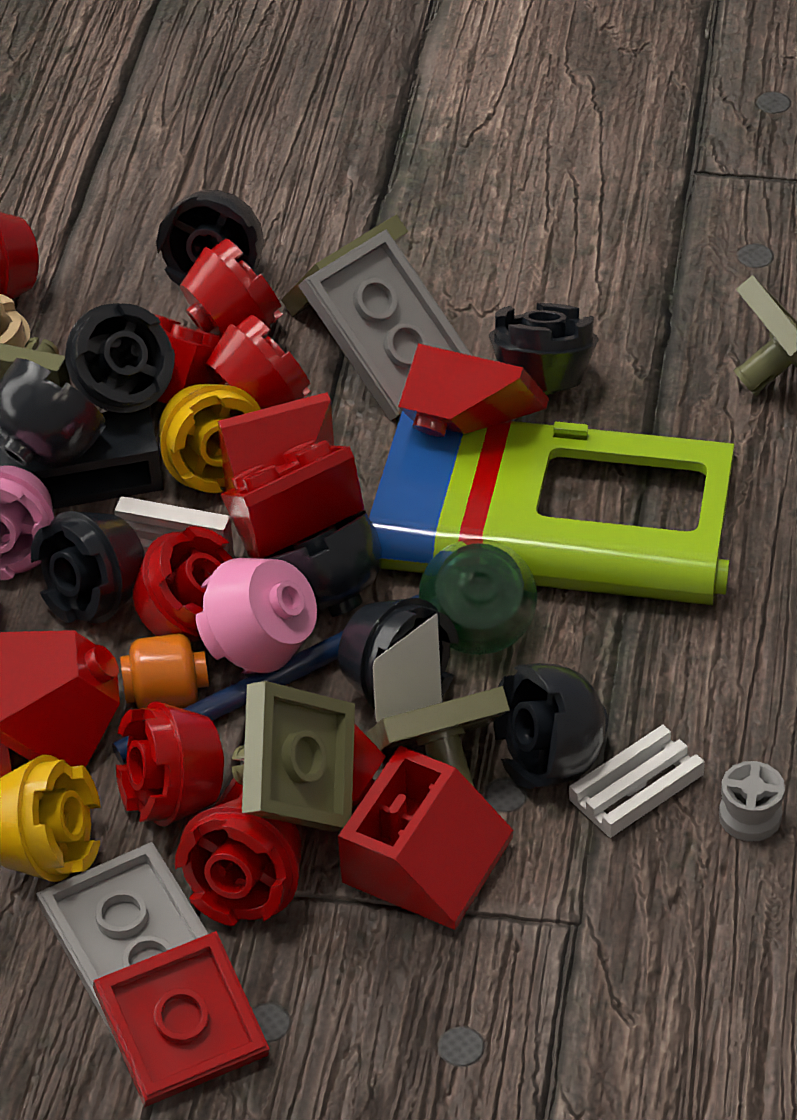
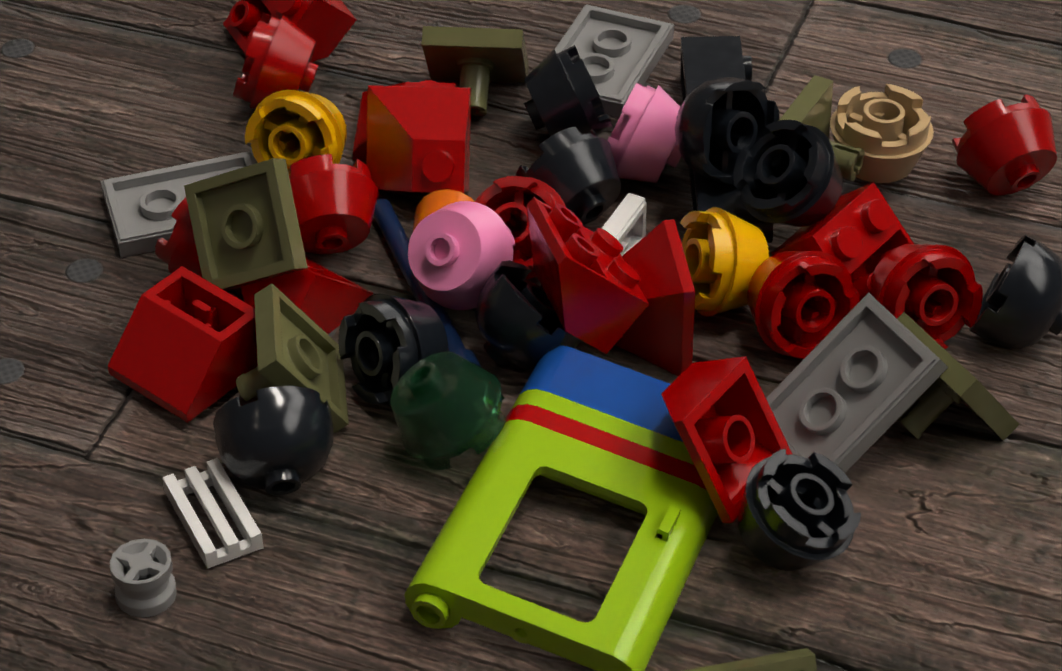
camera: 100 degrees right, 5 degrees down
red tile [93,931,270,1108] -> none
white sticker [373,613,442,723] -> none

